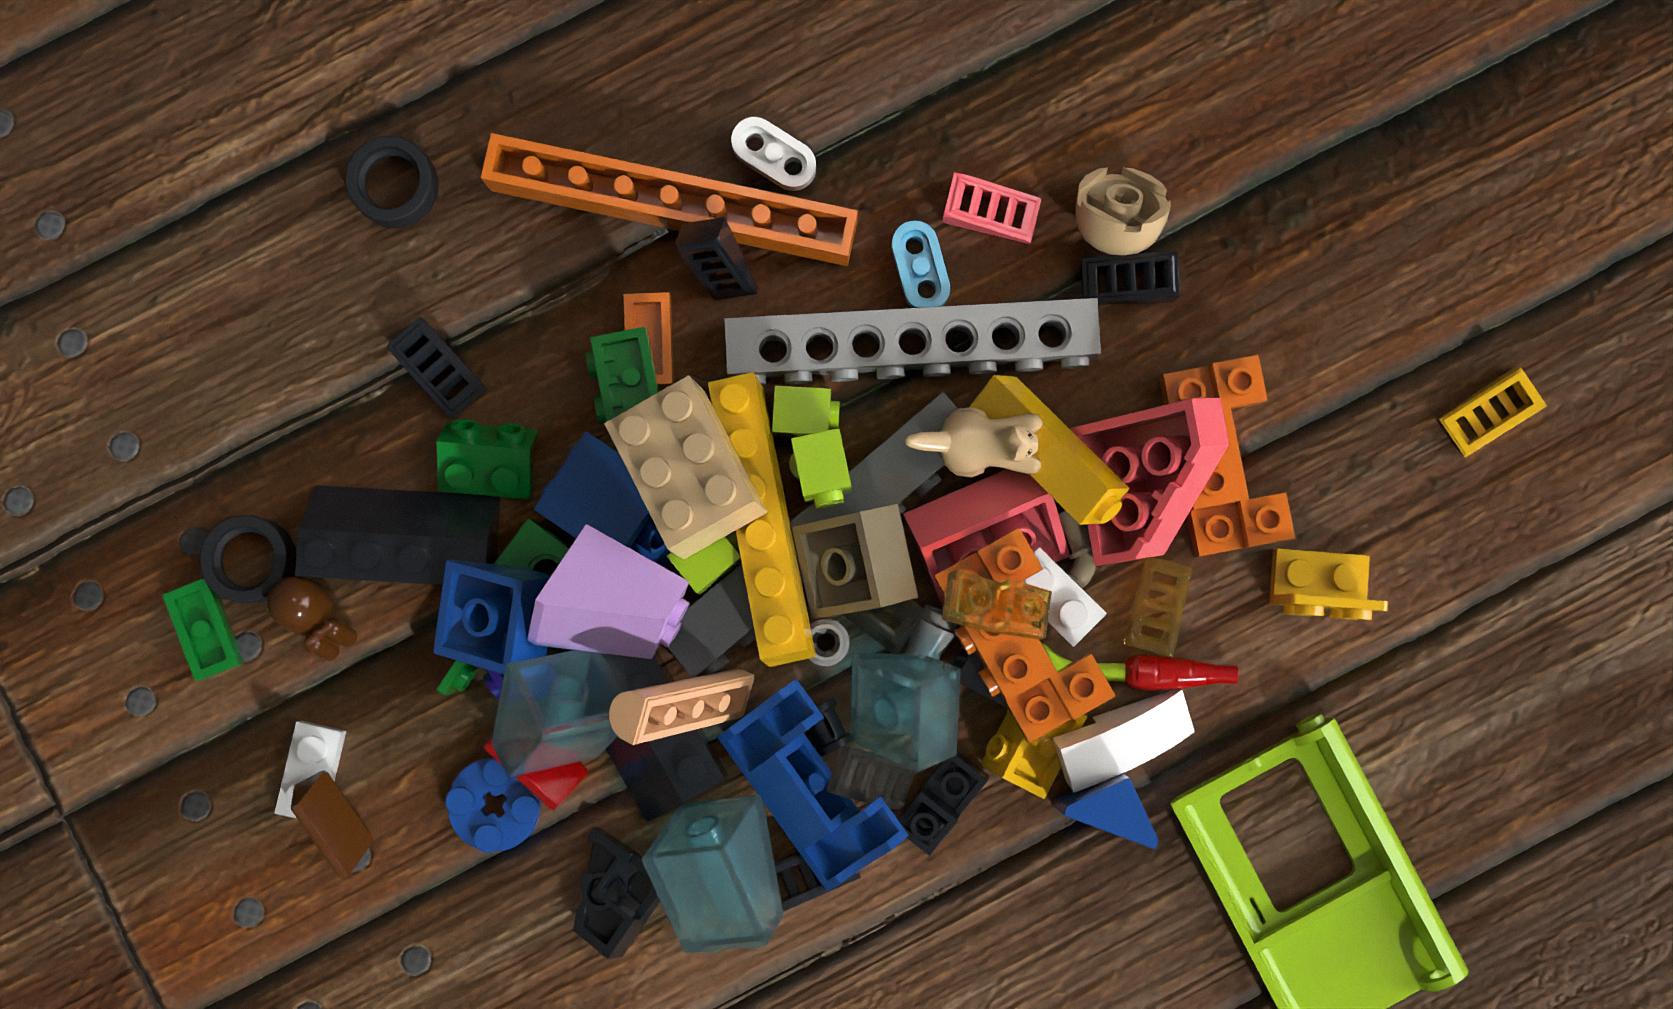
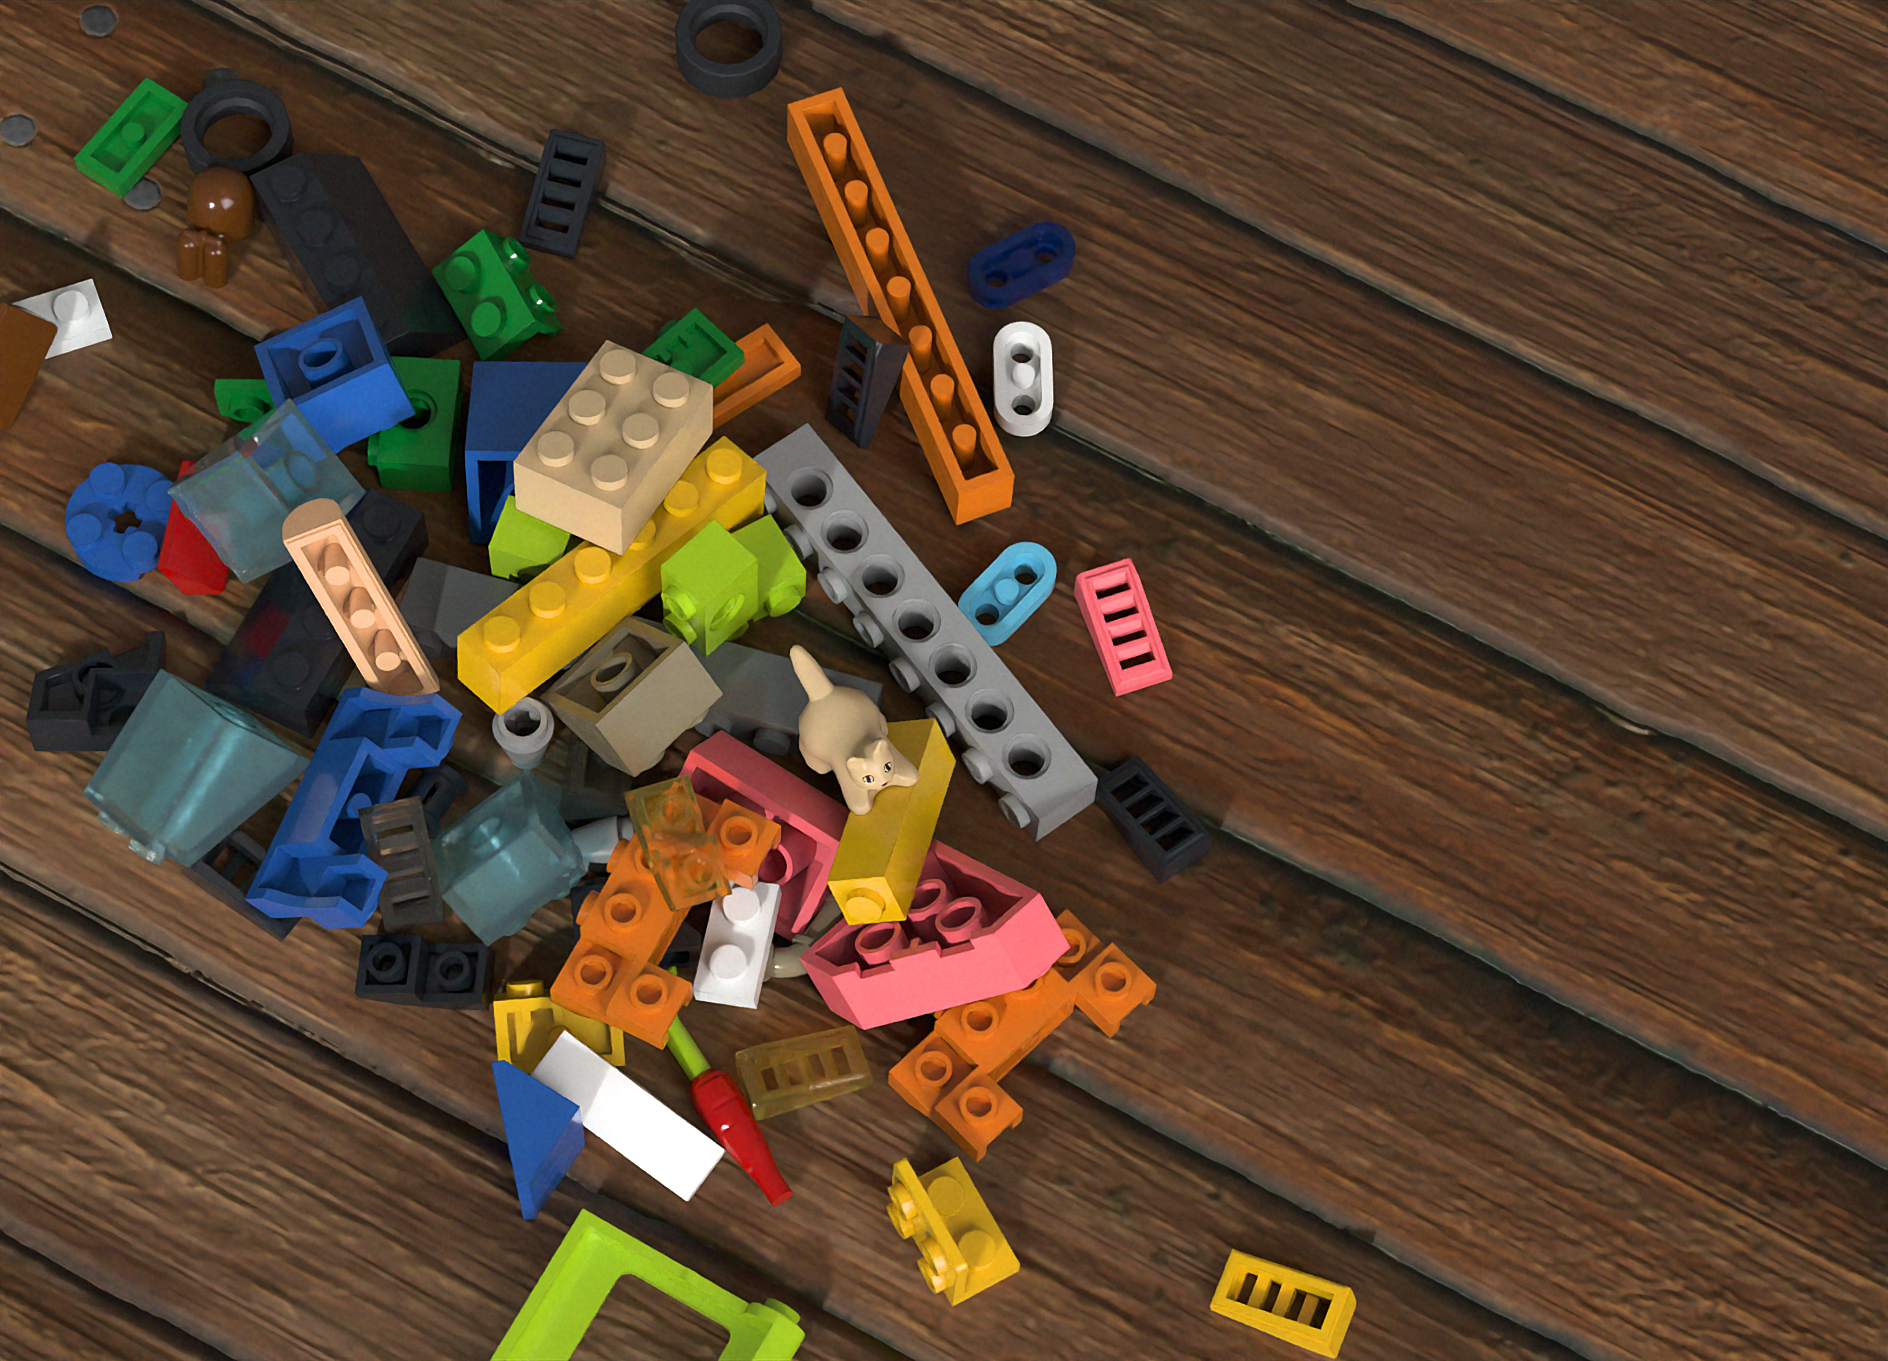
camera: 50 degrees right, 20 degrees down
lavender slope [527,524,690,659] -> none
tan cylinder [1076,167,1171,256] -> none
none -> clear blue plate [967,222,1076,309]

